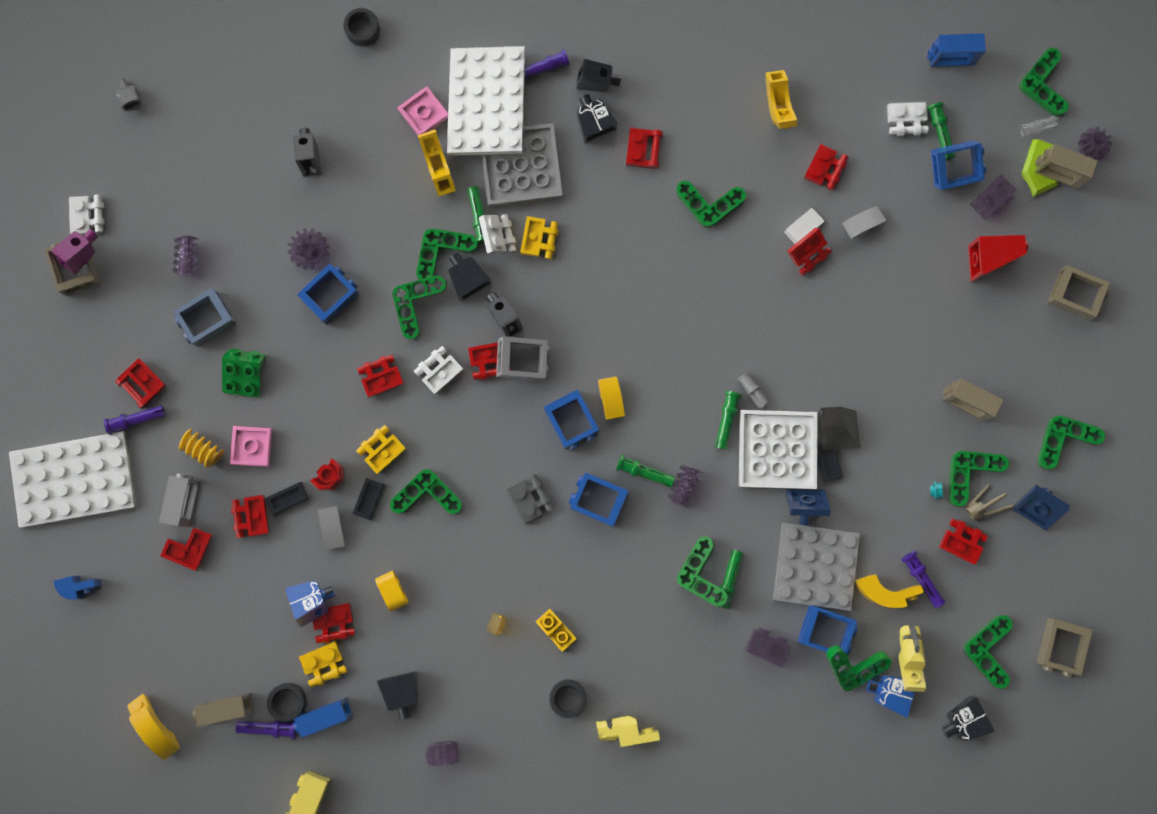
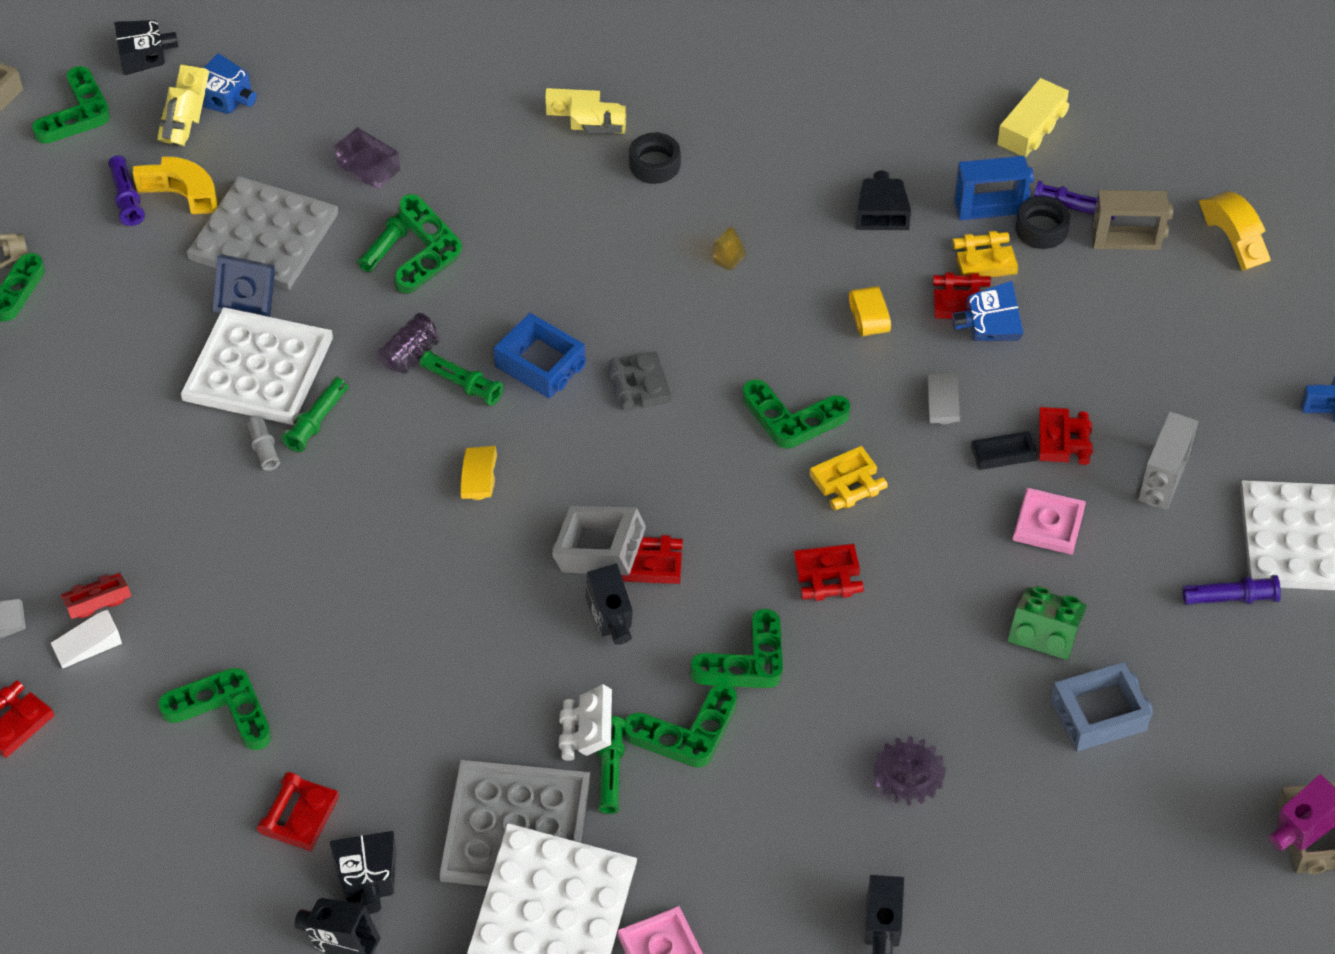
camera: 165 degrees left, 30 degrees down
white plate [69,195,105,235] -> none
red plate [115,358,167,409] -> none
red plate [160,527,213,571] -> none
clear purple piece [173,235,199,277] -> none
yellow piece [179,428,224,468] -> none
blue window [296,264,359,325] -> none
red hair [310,458,344,491] -> none
black tile [352,478,385,521] -> none
white plate [414,346,463,395] -> none
yellow arch [417,130,456,197] -> none
clear purple gear [426,741,459,766] -> none
black torso [448,252,491,301] -> none
yellow plate [520,216,559,260] -> none
yellow slope [536,609,578,652] -> none
blue window [544,389,599,450] -> none
yellow arch [766,70,797,129] -> none
blue window [797,605,858,656] -> none
clear smoke slope [817,406,861,451] -> none
black tile [817,441,843,483] -> none
green beam [826,645,892,691] -> none
teal plate [930,481,943,500] -> none
red plate [938,518,988,565] -> none

